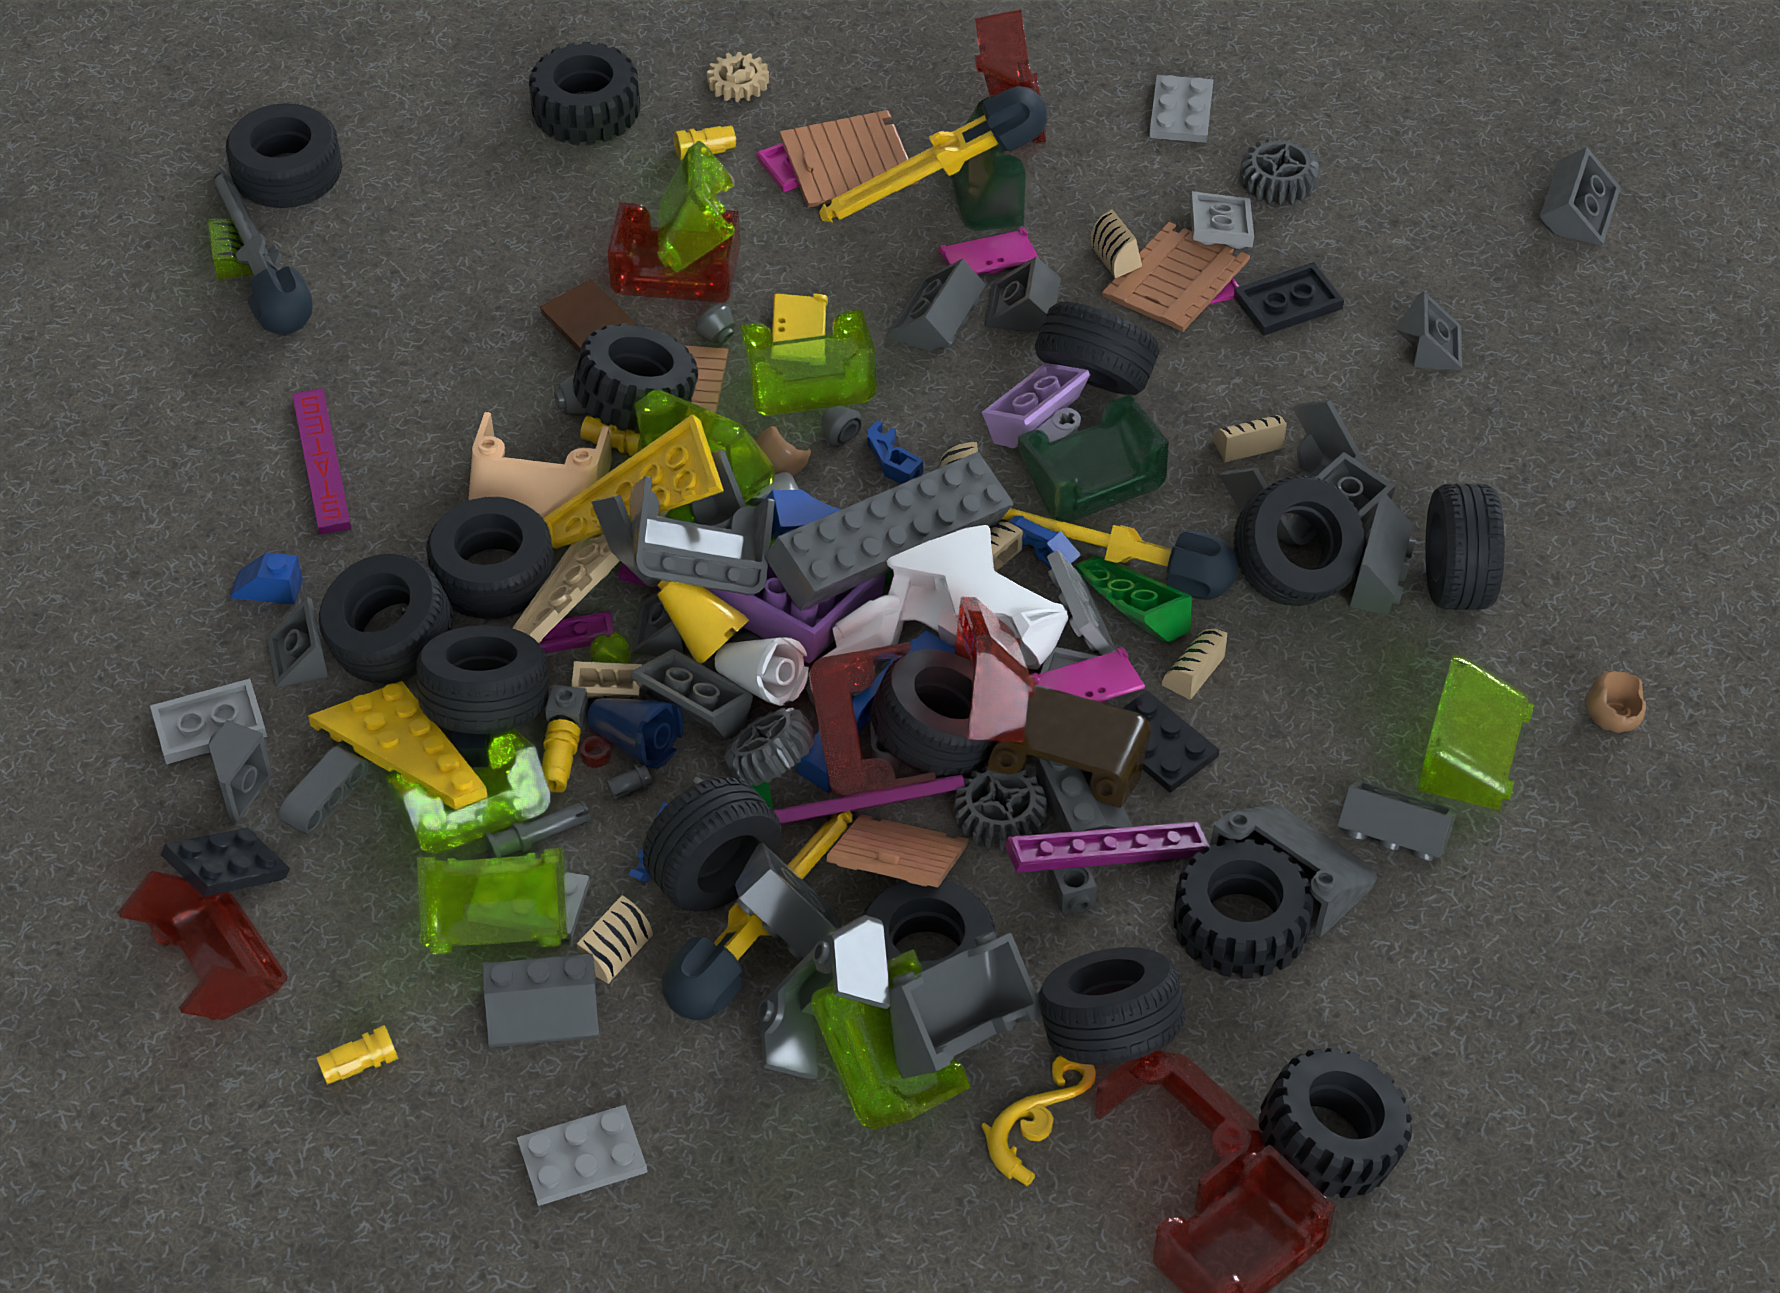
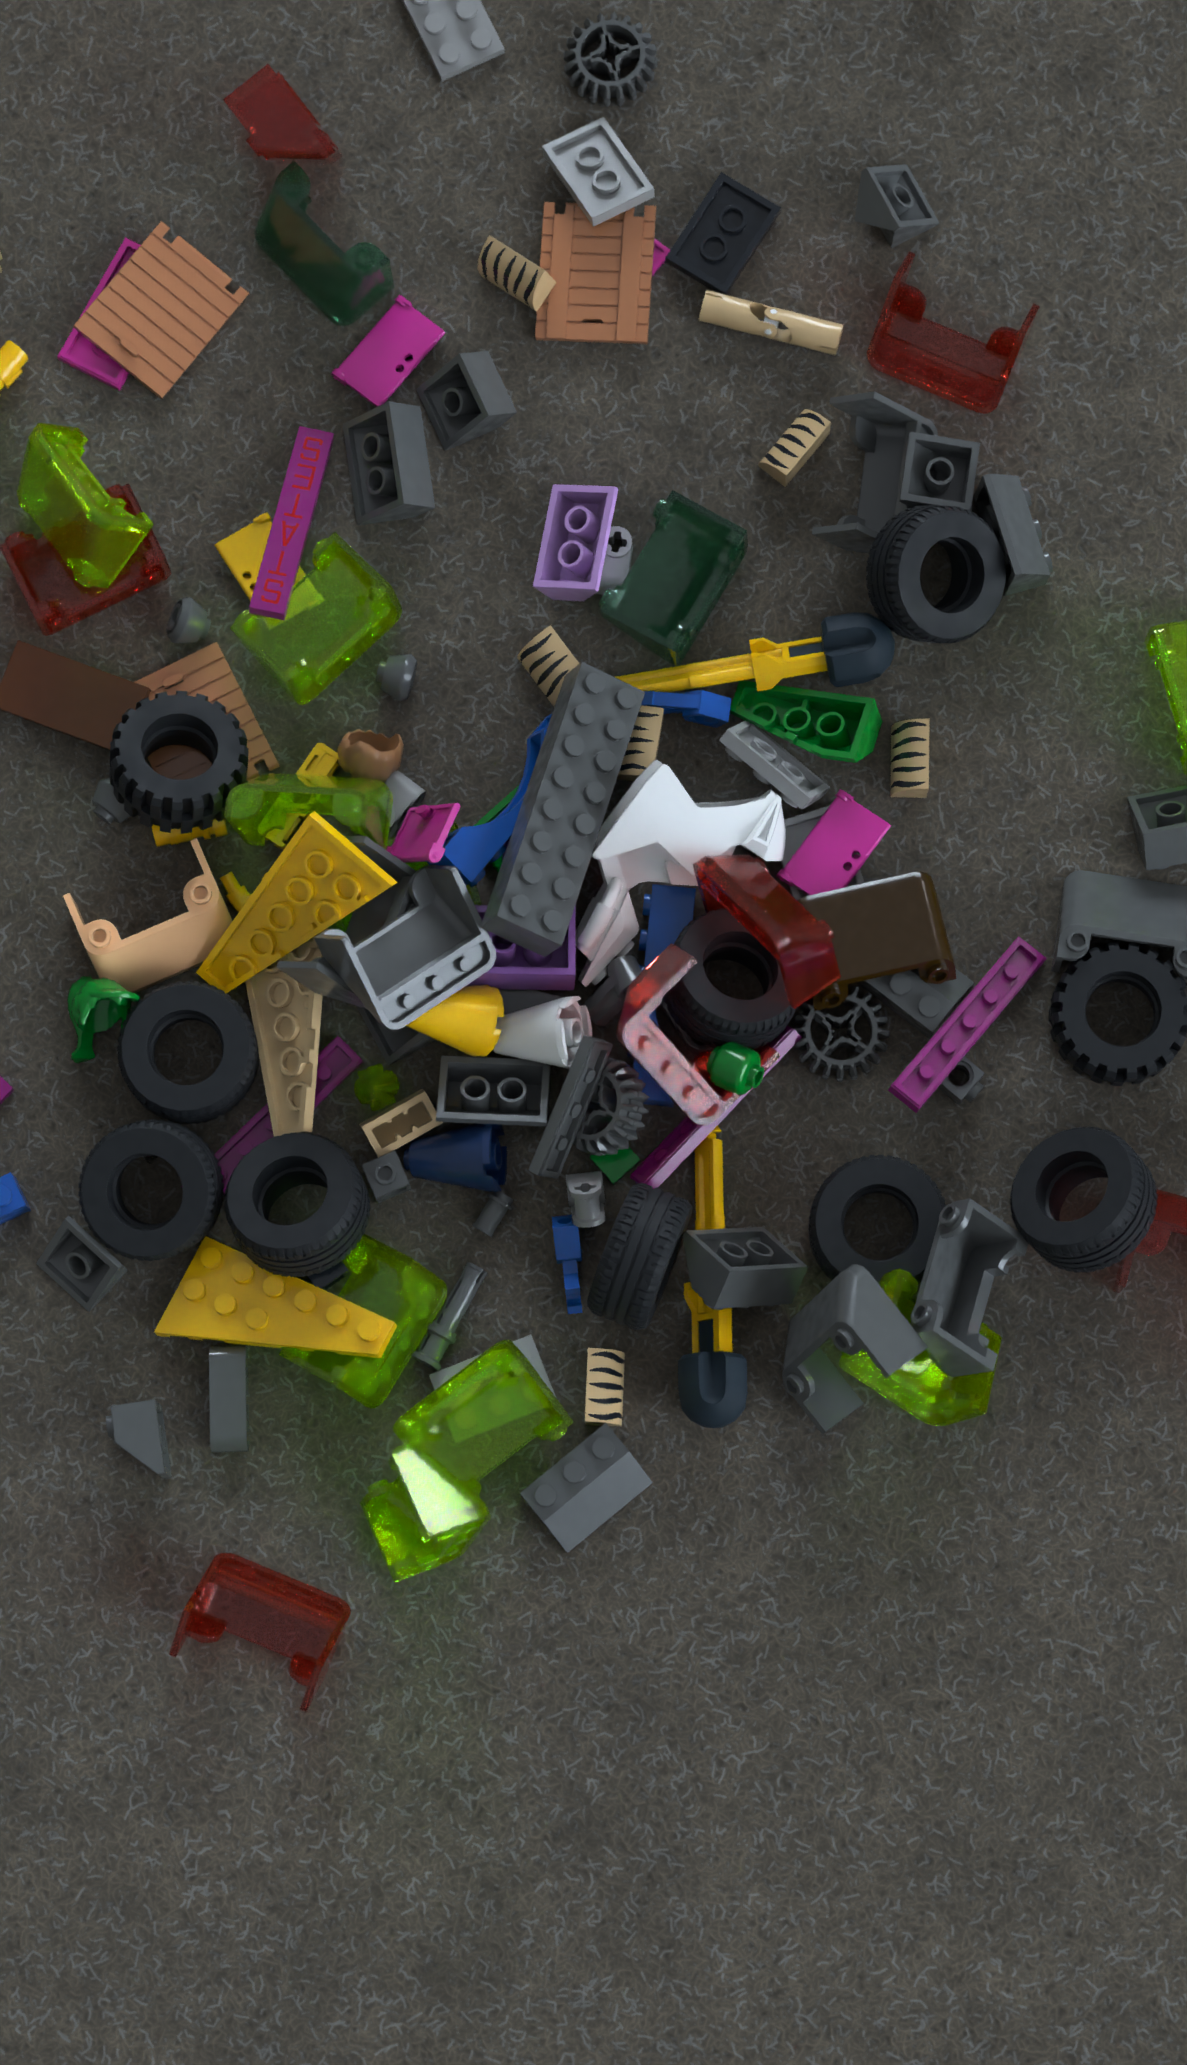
camera: 30 degrees left, 30 degrees up
light grey plate [150,679,267,764] -> none
black plate [161,827,290,897] -> none
yellow axle [316,1025,398,1085] -> none
light grey plate [517,1105,647,1206] -> none
yellow axle [539,719,581,793] -> none
clear red axle [580,736,611,768] -> none
piece [819,86,1047,222] -> none
nougat door [826,814,969,888] -> none
blue piece [867,420,923,484] -> none
yellow plant [981,1056,1096,1186] -> none
black tyre [1035,301,1160,395] -> none
black plate [1122,691,1219,793] -> none
black tyre [1425,484,1505,610] -> none
none -> green piece [67,976,140,1064]
none -> magenta tile [249,426,334,620]
none -> clear neon green windscreen [360,1443,492,1583]
none -> dark pink door [386,803,460,863]
none -> dark grey tile [528,1035,613,1179]
none -> tan piece [699,290,844,356]
none -> green head [707,1041,764,1095]
none -> clear red windscreen [867,252,1040,414]

